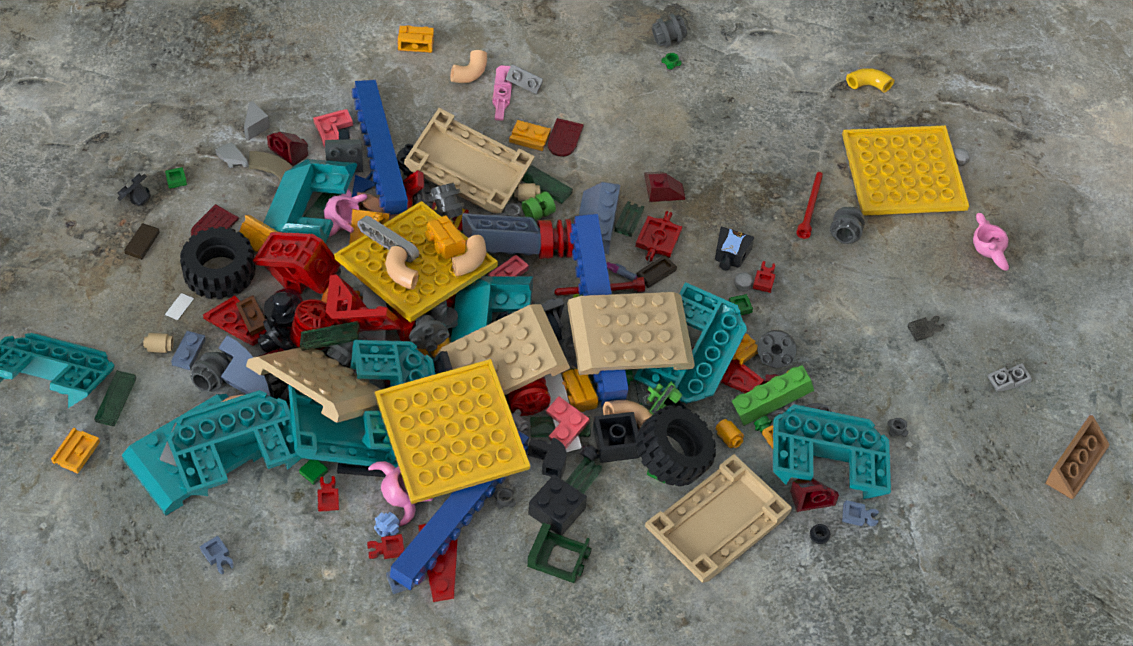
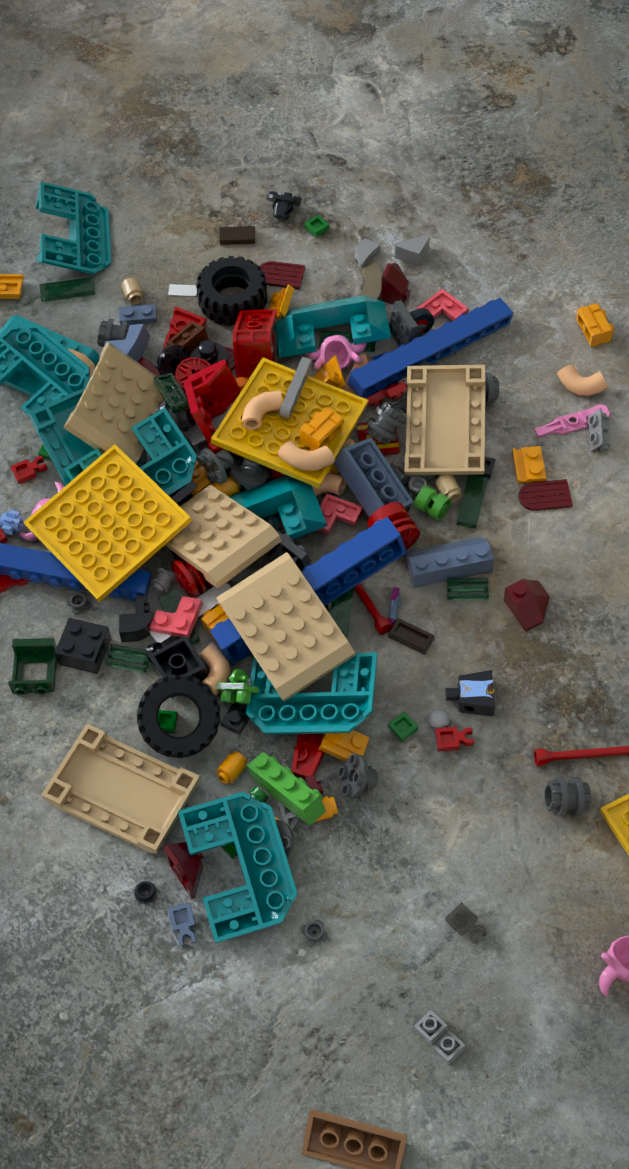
camera: 75 degrees right, 5 degrees up
red plate [635,211,683,262] -> none

